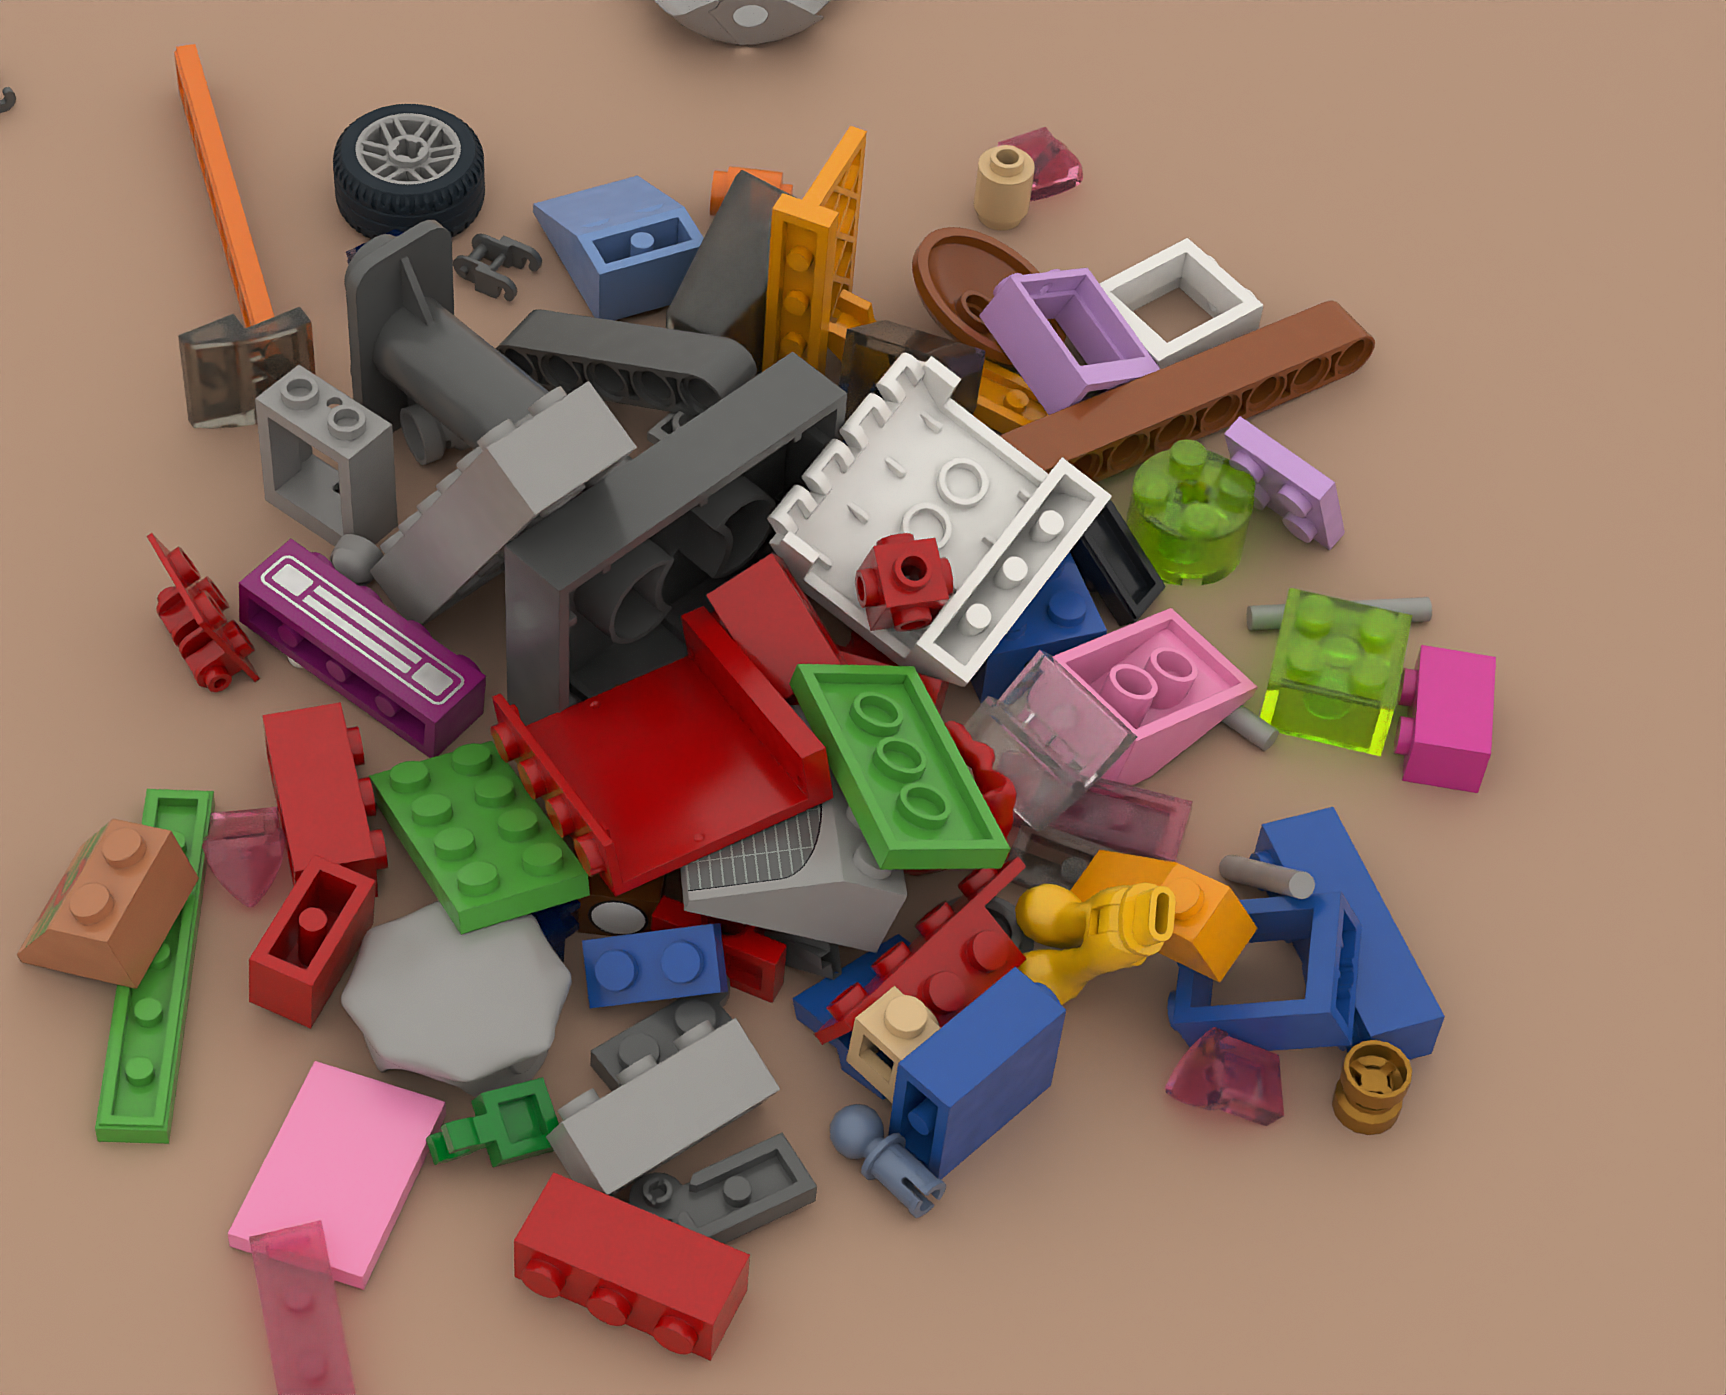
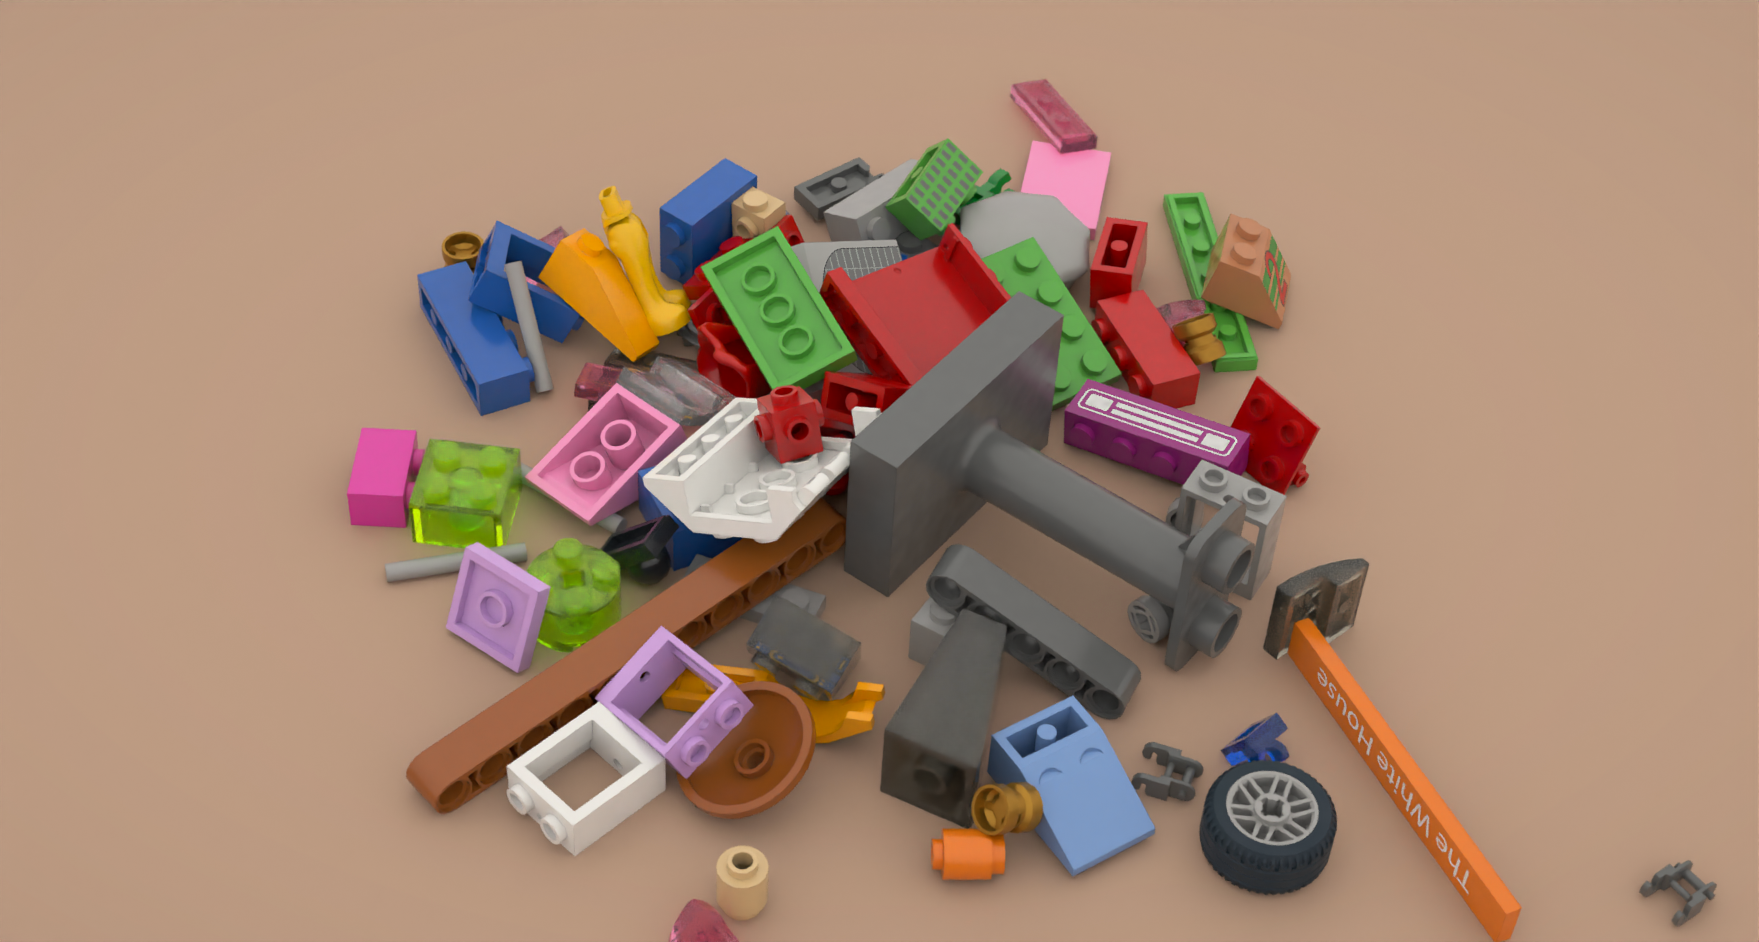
camera: 175 degrees right, 5 degrees down
light grey brick [370,381,637,626] -> none
red brick [514,1172,750,1361] -> none
light orange fence [762,126,867,376] -> none
none -> bright green brick [885,138,983,241]
none -> pearl gold wheel [971,782,1043,835]
none -> pearl gold wheel [1172,313,1226,366]

